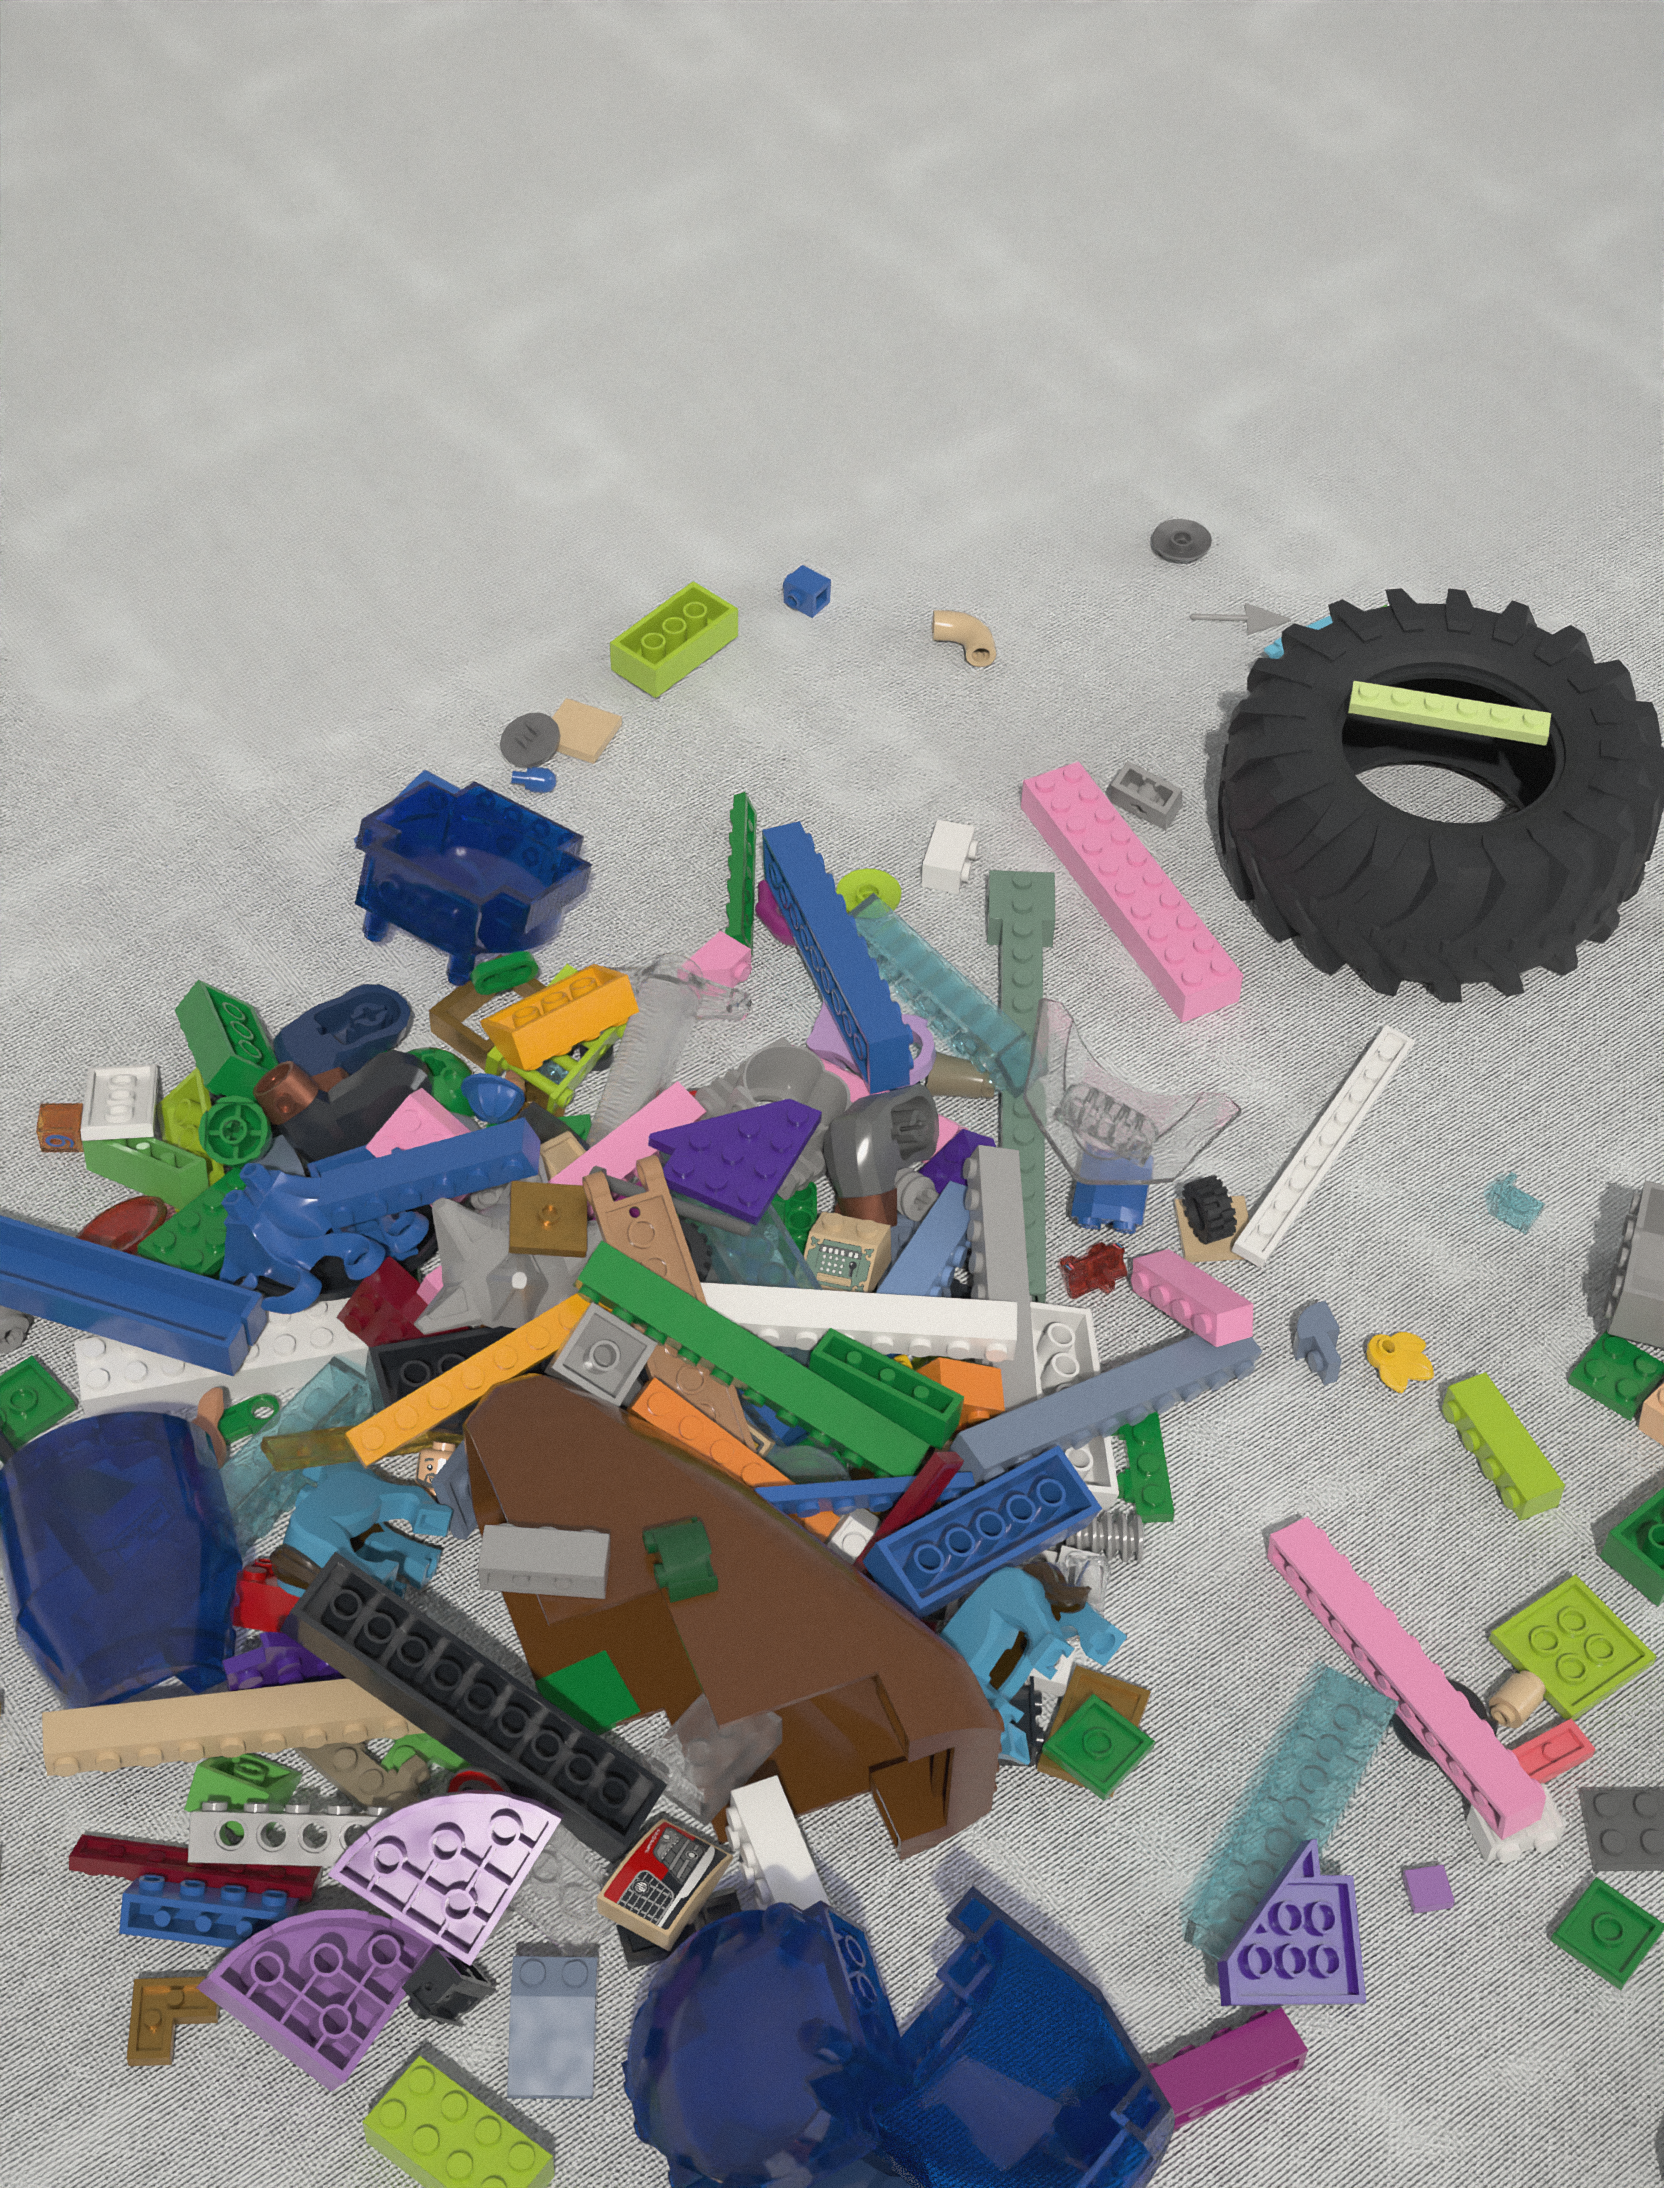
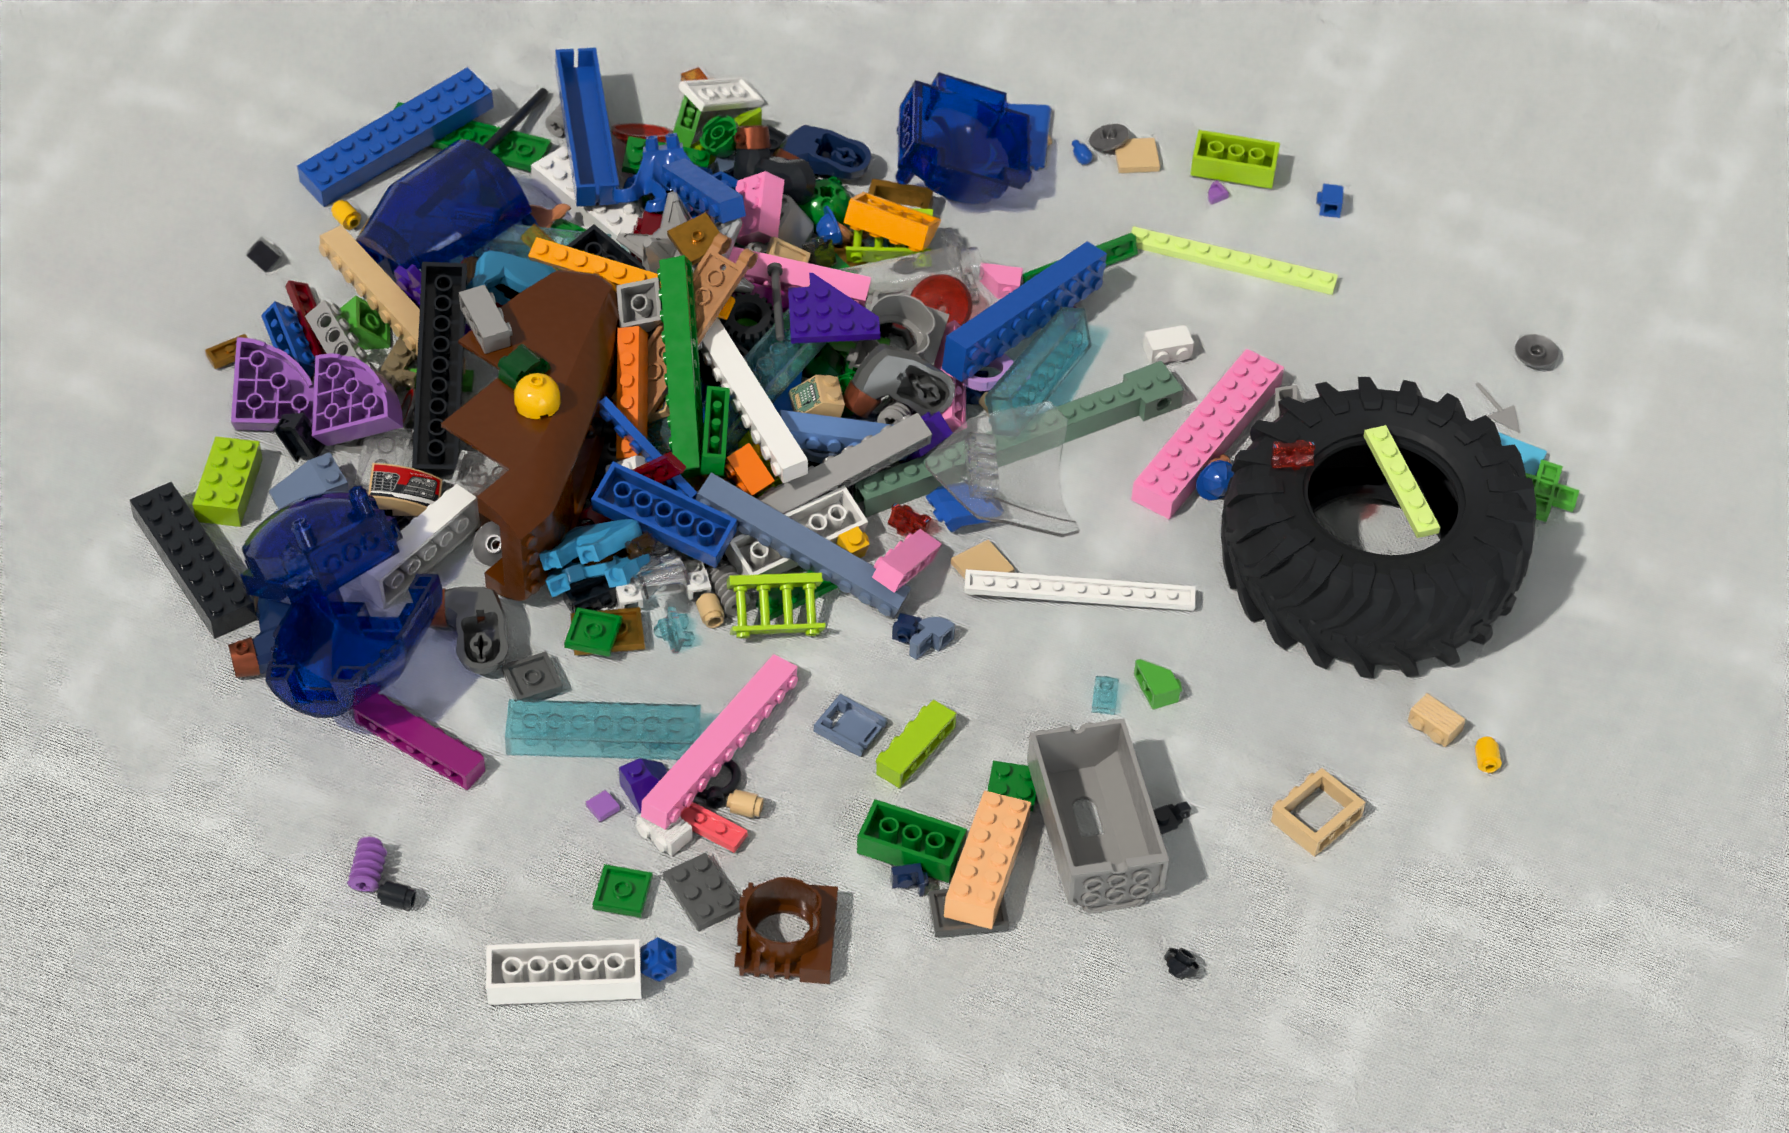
camera: 60 degrees right, 0 degrees up
green brick [175,979,279,1107] -> none
green plate [470,951,538,995] -> none
lime dish [836,868,902,919] -> none
tan cylinder [932,610,996,667] -> none
black tyre [1182,1175,1237,1244] -> none
wing [1217,1839,1367,2006] -> none
yellow plate [1366,1332,1434,1394] -> none
lime plate [1489,1574,1657,1721] -> none
none -> dark grey piece [421,586,508,674]
none -> flat silver dish [473,521,502,566]
none -> dark grey plate [502,651,563,706]
none -> yellow cylinder [514,373,561,419]
none -> dark purple slope [619,758,668,814]
none -> clear light blue hips [653,606,695,654]
none -> tan brick [696,593,724,628]
none -> lime fence [726,572,826,639]
none -> sand blue container [814,693,888,756]
none -> yellow brick [835,526,870,558]
none -> dark blue bracket [892,613,922,643]
none -> clear red dish [910,274,973,326]
none -> yellowish green plate [1131,226,1338,295]
none -> bright green slope [1134,659,1182,710]
none -> blue piece [1196,454,1234,500]
none -> medium lavender tile [1208,180,1229,205]
none -> clear red hips [1271,440,1315,470]

